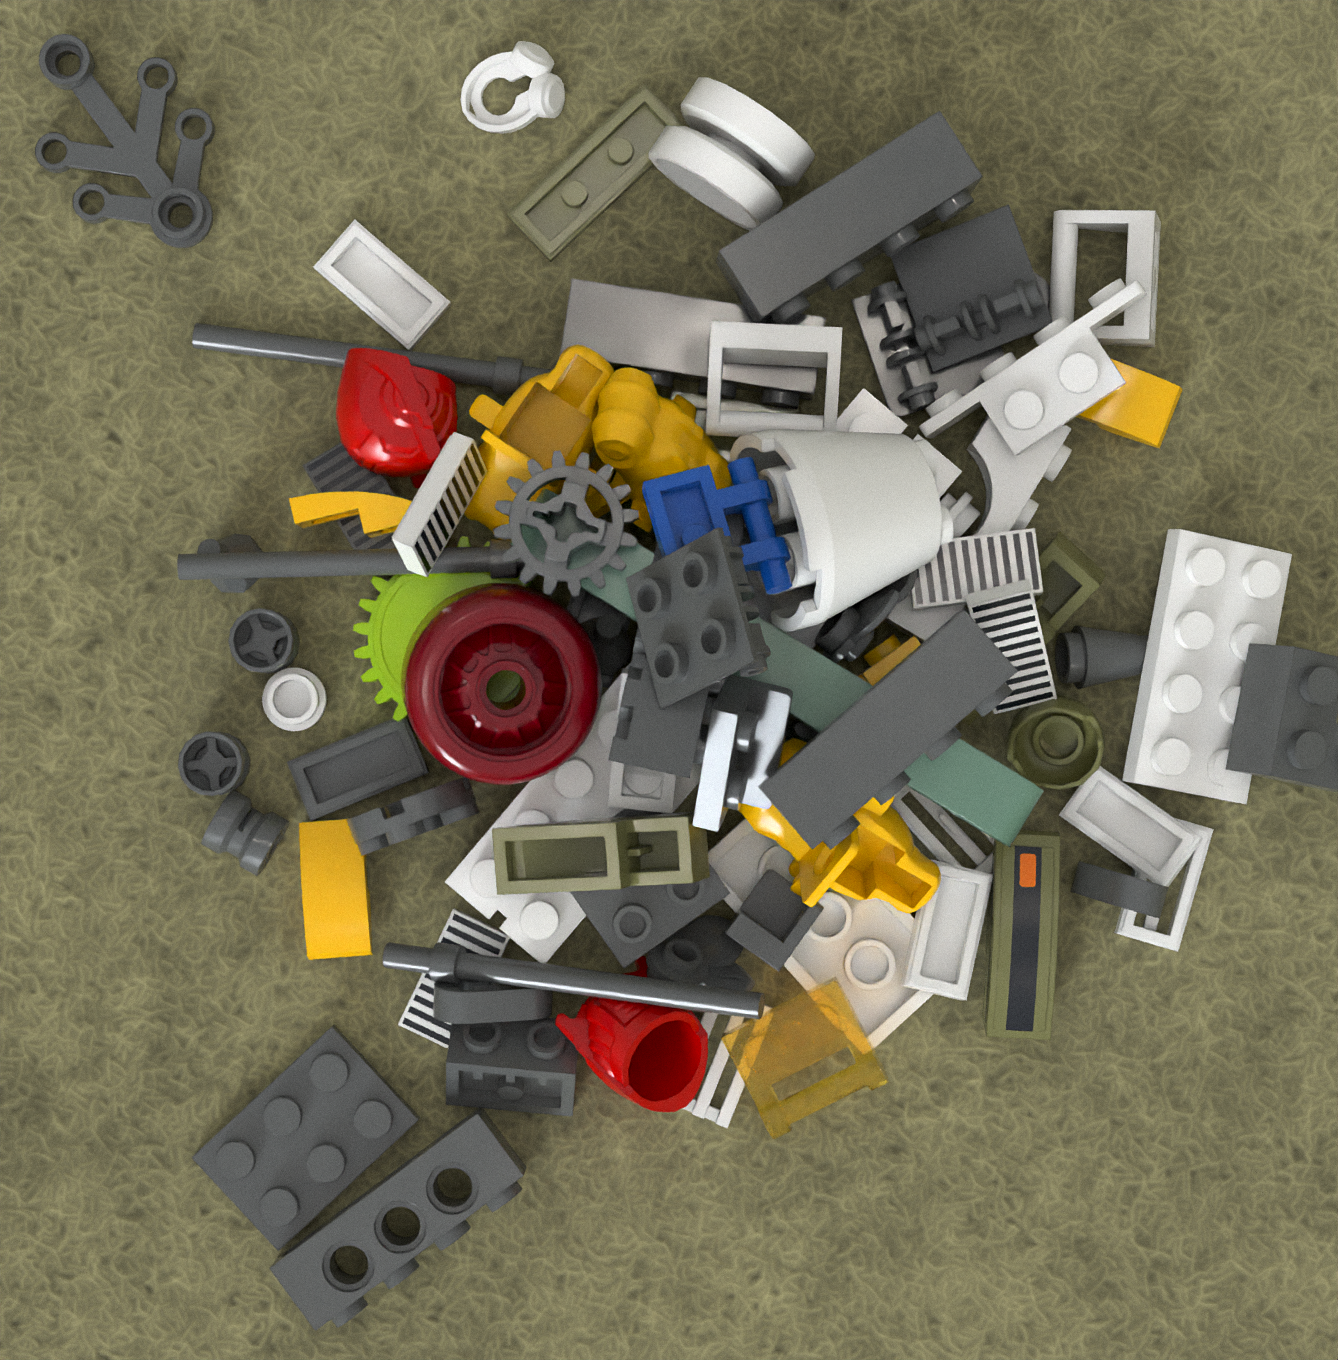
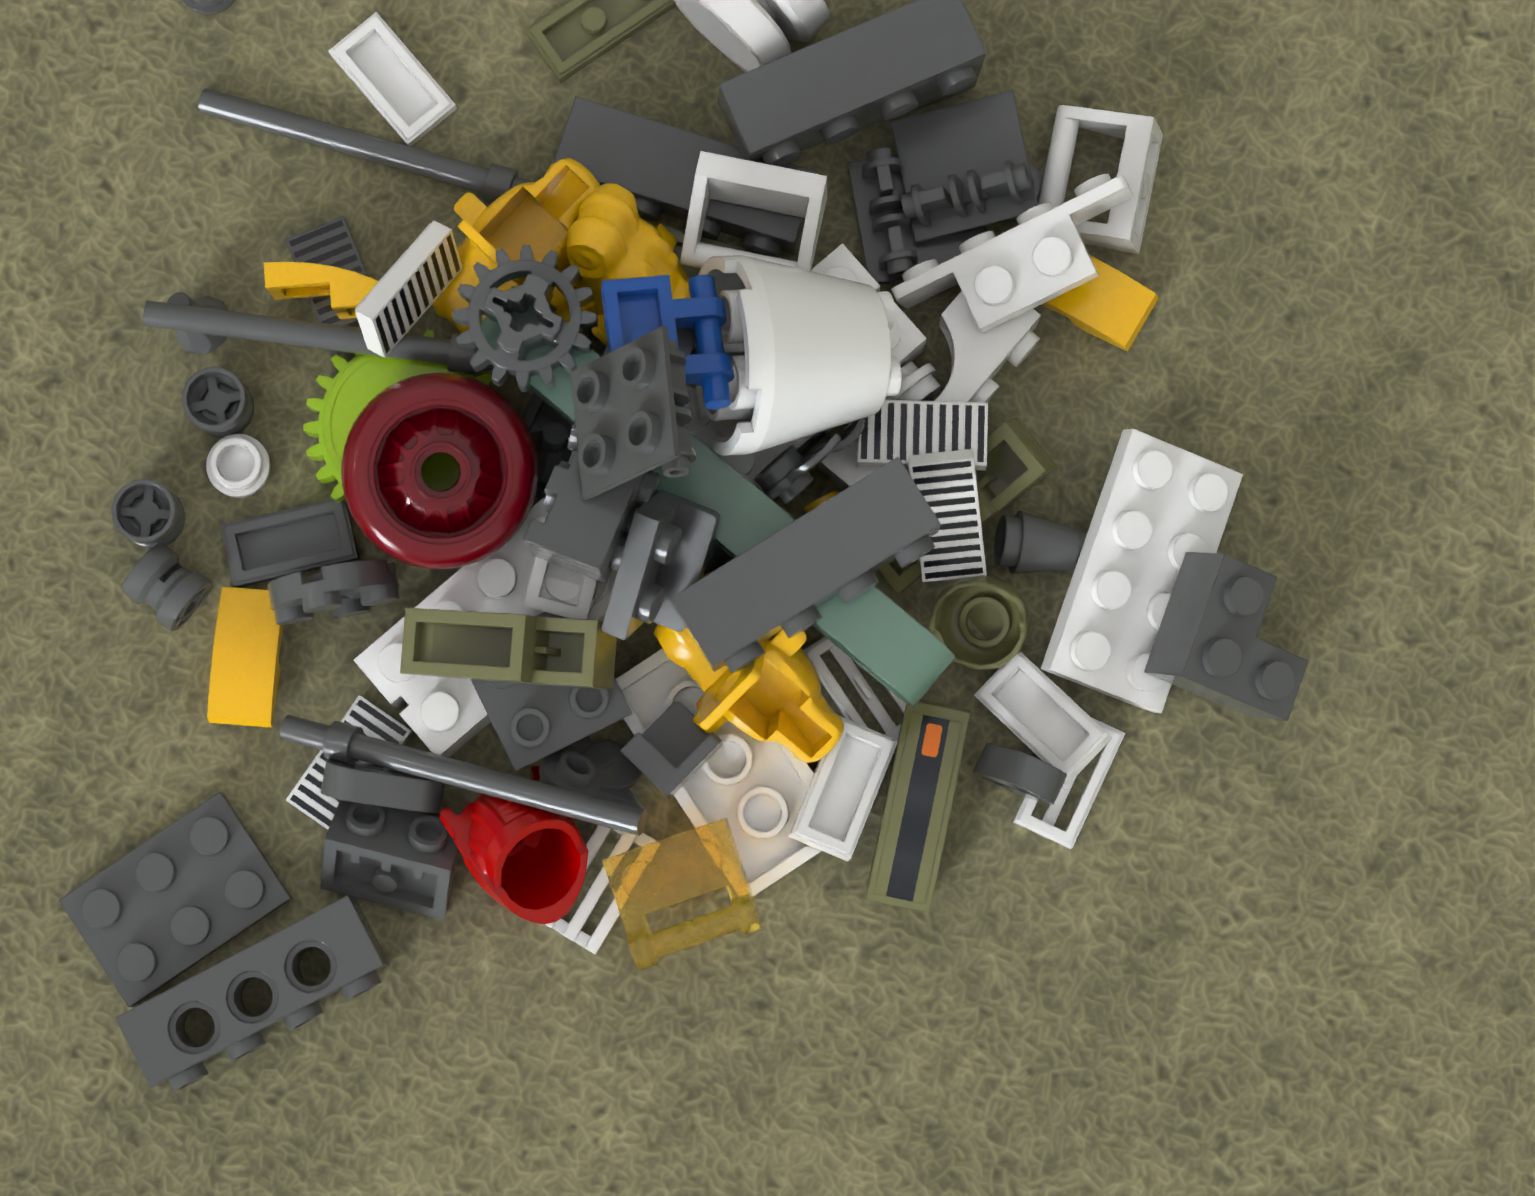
camera: 10 degrees right, 5 degrees down
red helmet [336,348,458,488] -> none

